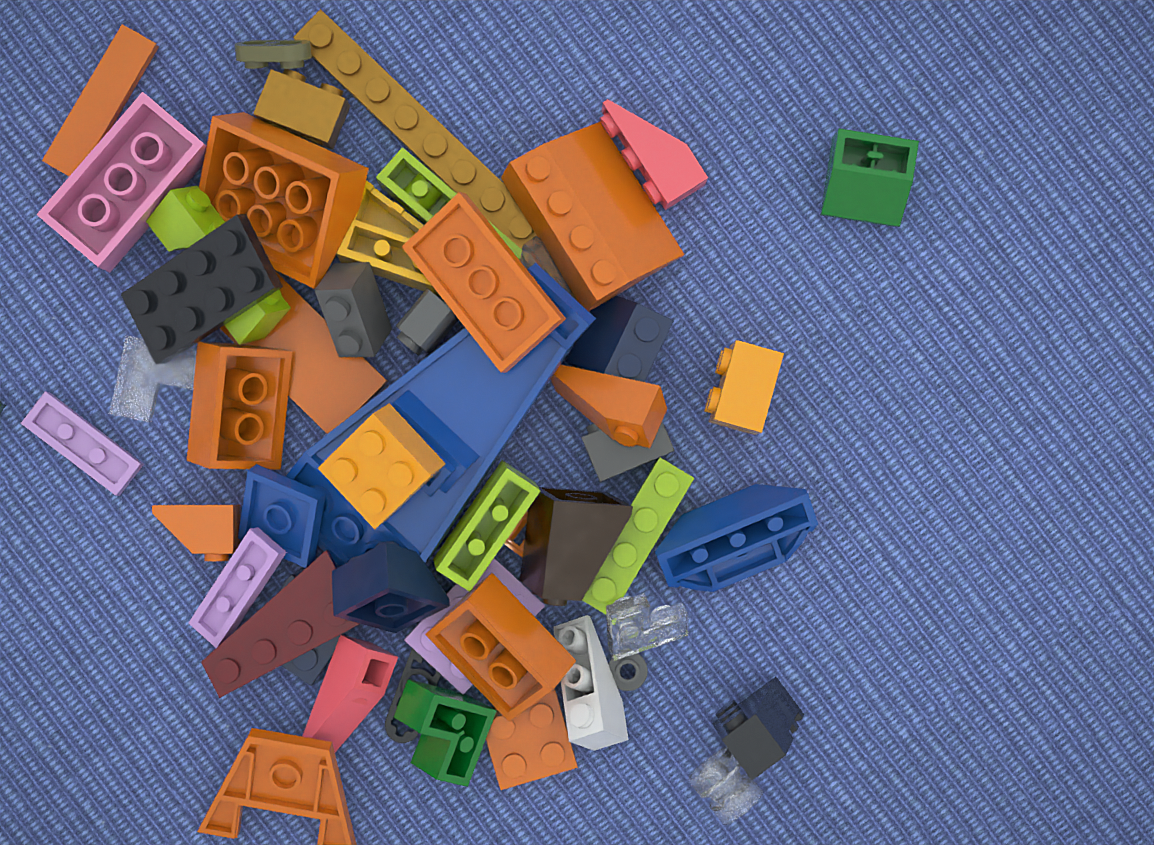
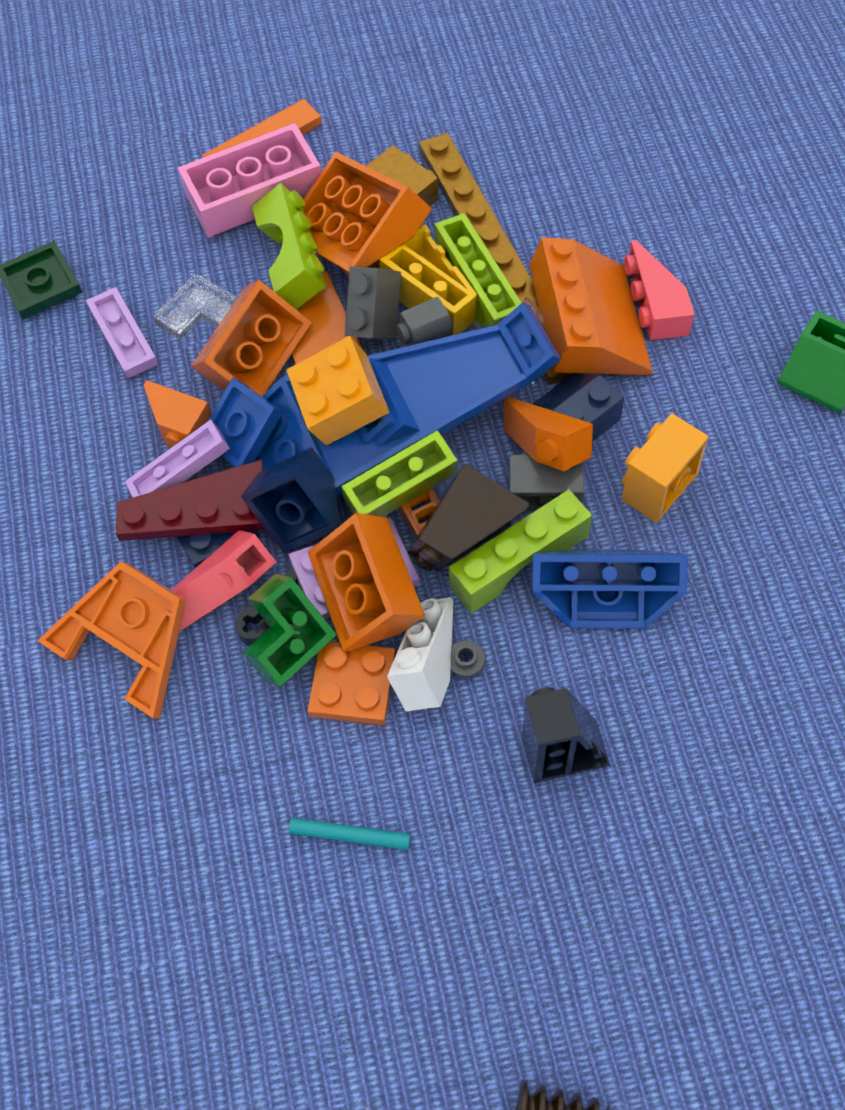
camera: 30 degrees right, 25 degrees down
black plate [121,214,283,365] -> none
olive plate [234,40,312,69] -> none
orange plate [402,192,566,373] -> none
clear plate [606,593,689,661] -> none
clear wheel [687,747,764,825] -> none

